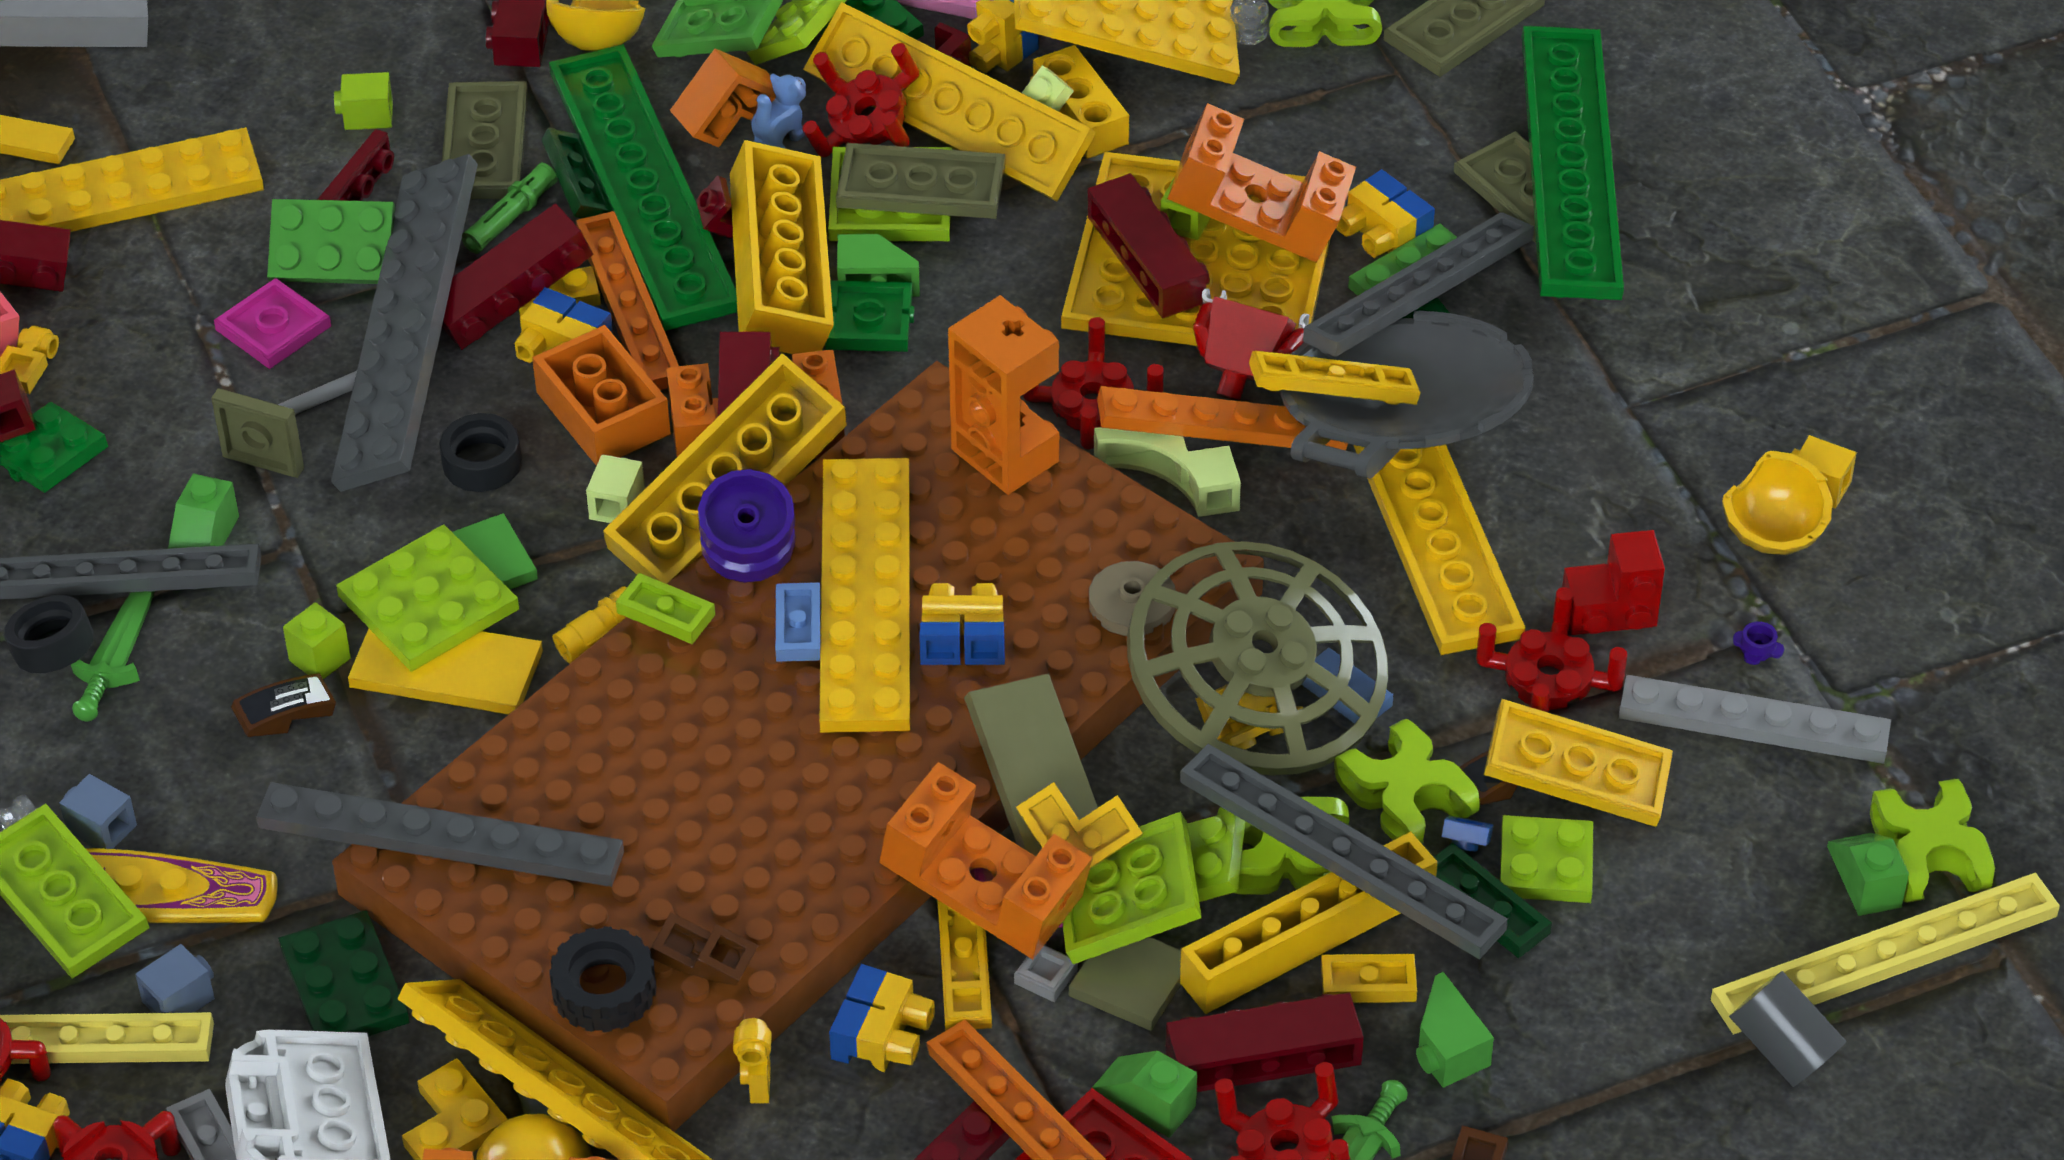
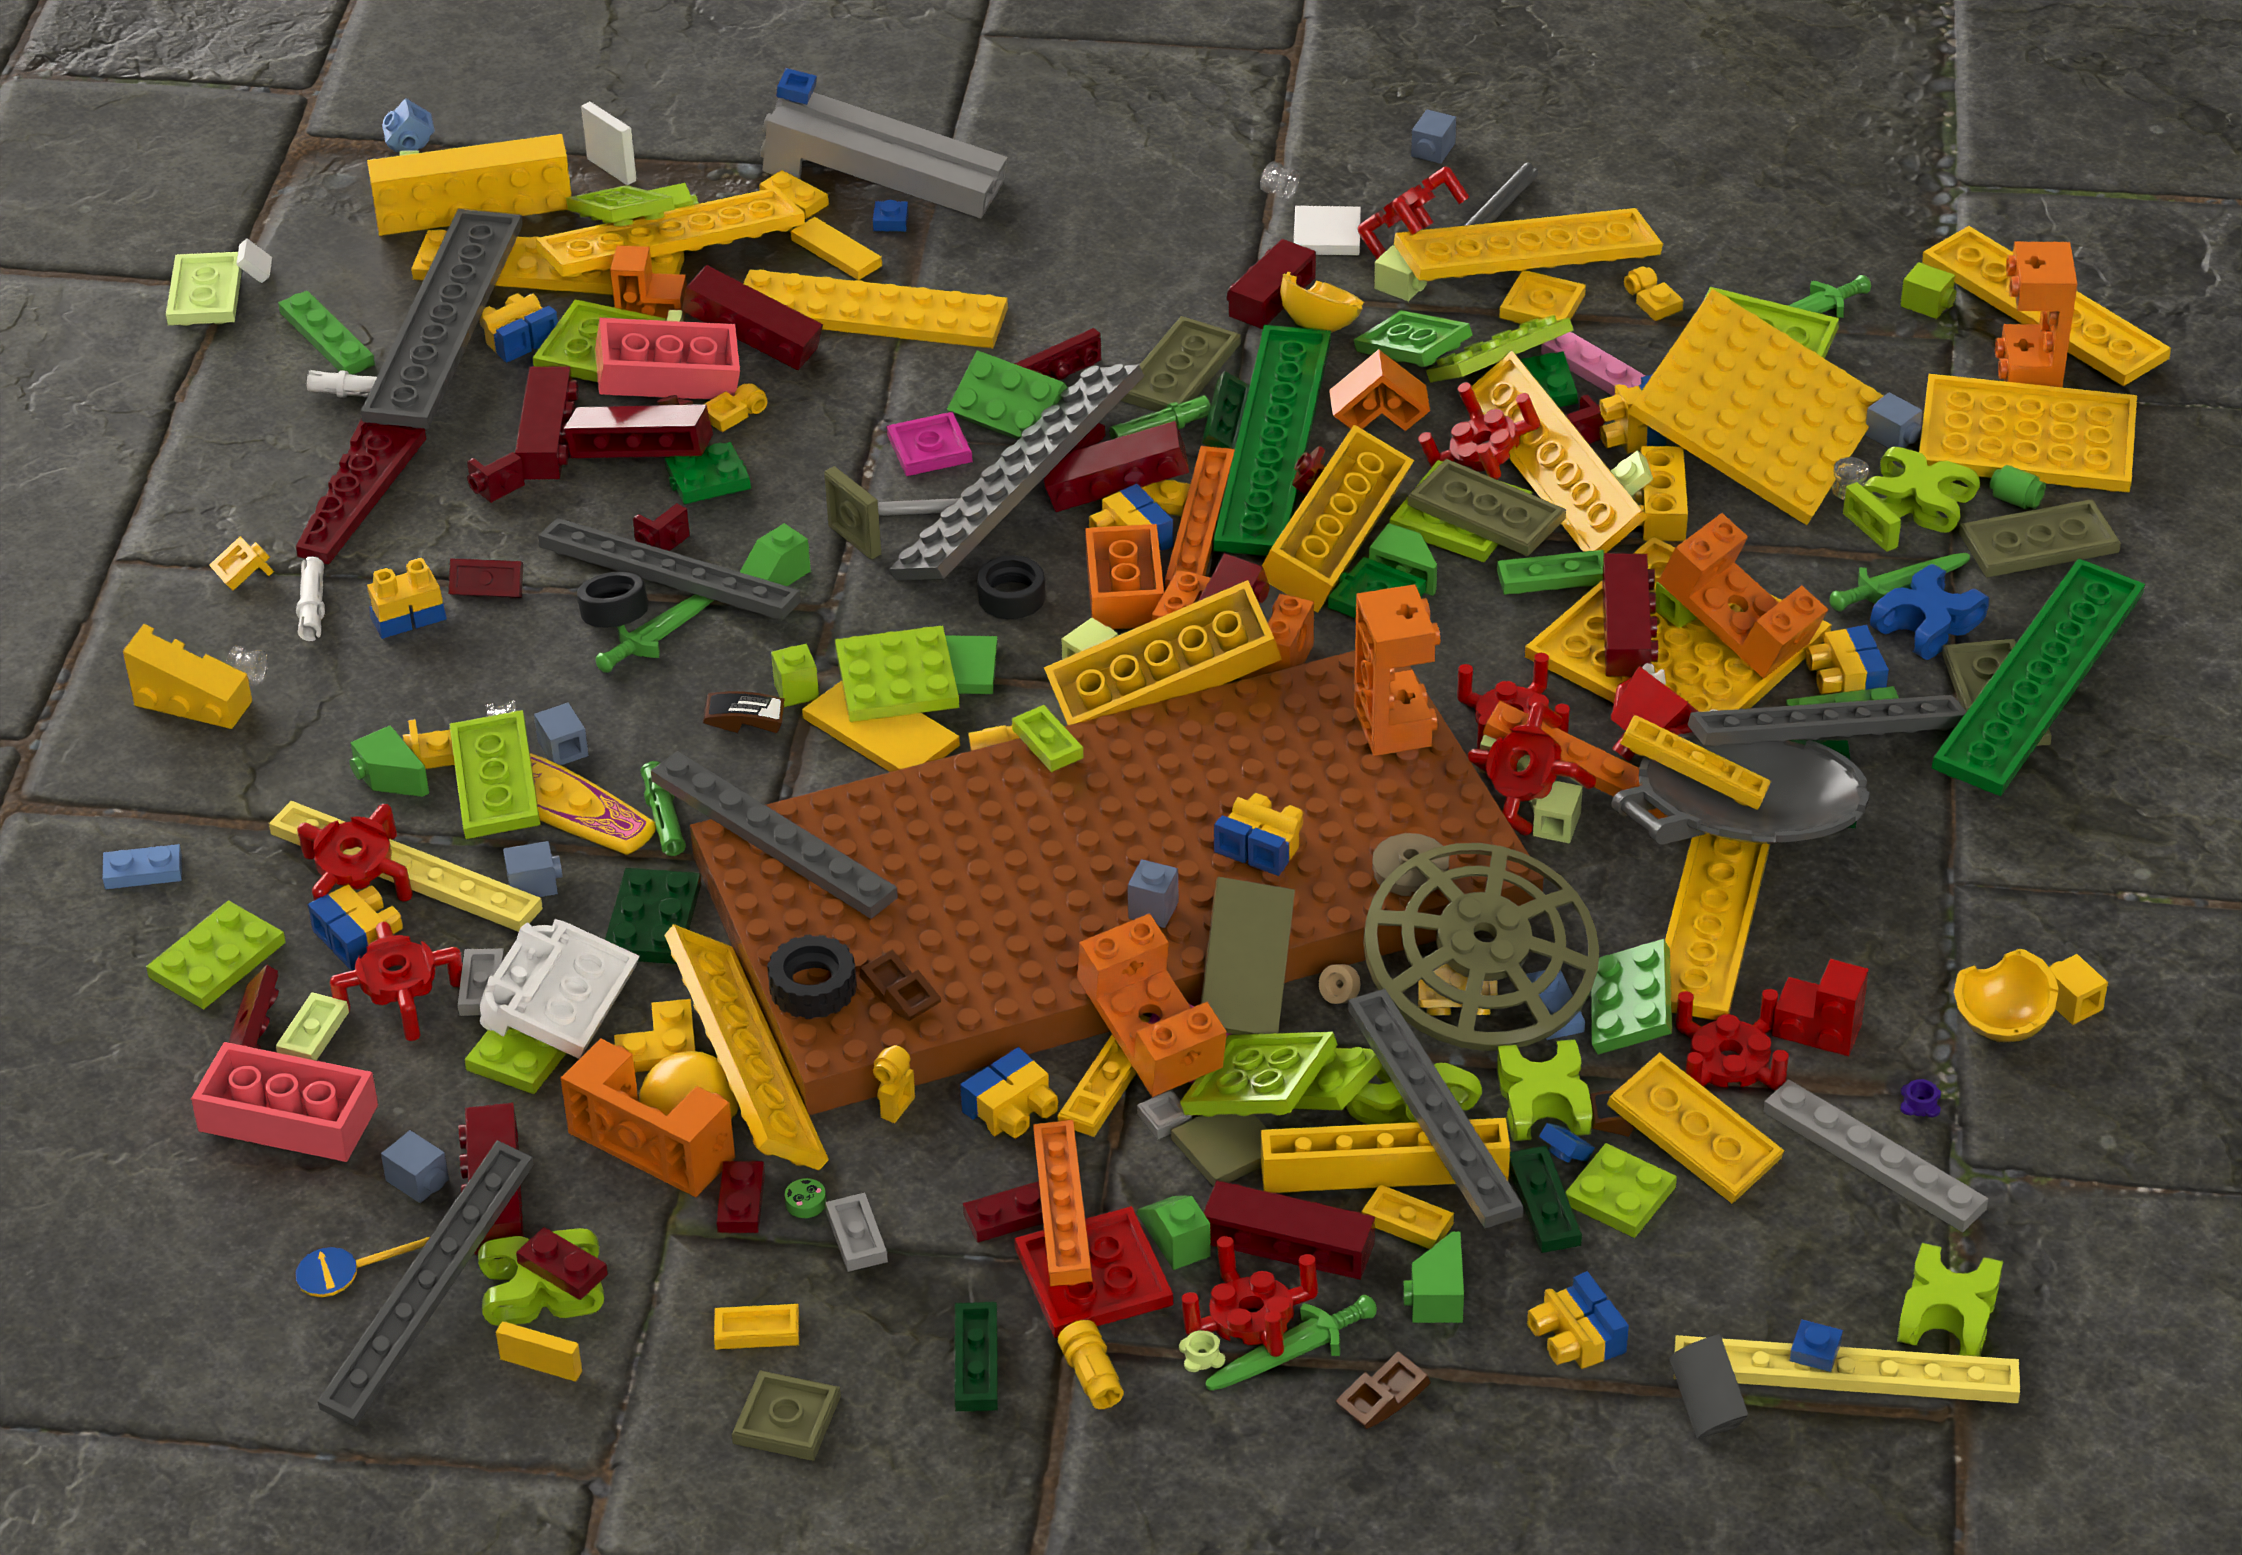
camera: 30 degrees right, 5 degrees down
lime brick [334,72,393,130] -> none
dark purple wheel [698,469,795,583] -> none
medium blue animal [751,73,806,149] -> none
medium blue plate [775,582,821,662] -> none
yellow plate [819,458,910,733] -> none
yellow plate [1016,782,1143,869] -> none
bright green slope [1827,833,1909,916] -> none
none -> dark red bracket [633,503,690,551]
none -> bright green pin [640,761,686,856]
none -> blue plate [873,200,908,231]
none -> sand blue brick [1128,859,1179,928]
none -> tan tile [1319,964,1361,1004]
none -> red plate [1468,702,1596,836]
none -> bright green plate [1497,550,1604,595]
none -> yellow hips [1527,1271,1629,1369]
none -> bright green plate [1591,939,1672,1055]
none -> blue plate [1790,1319,1843,1372]
none -> bright green sword [1829,553,1970,612]
none -> lime plate [1843,482,1901,552]
none -> blue piece [1870,564,1990,660]

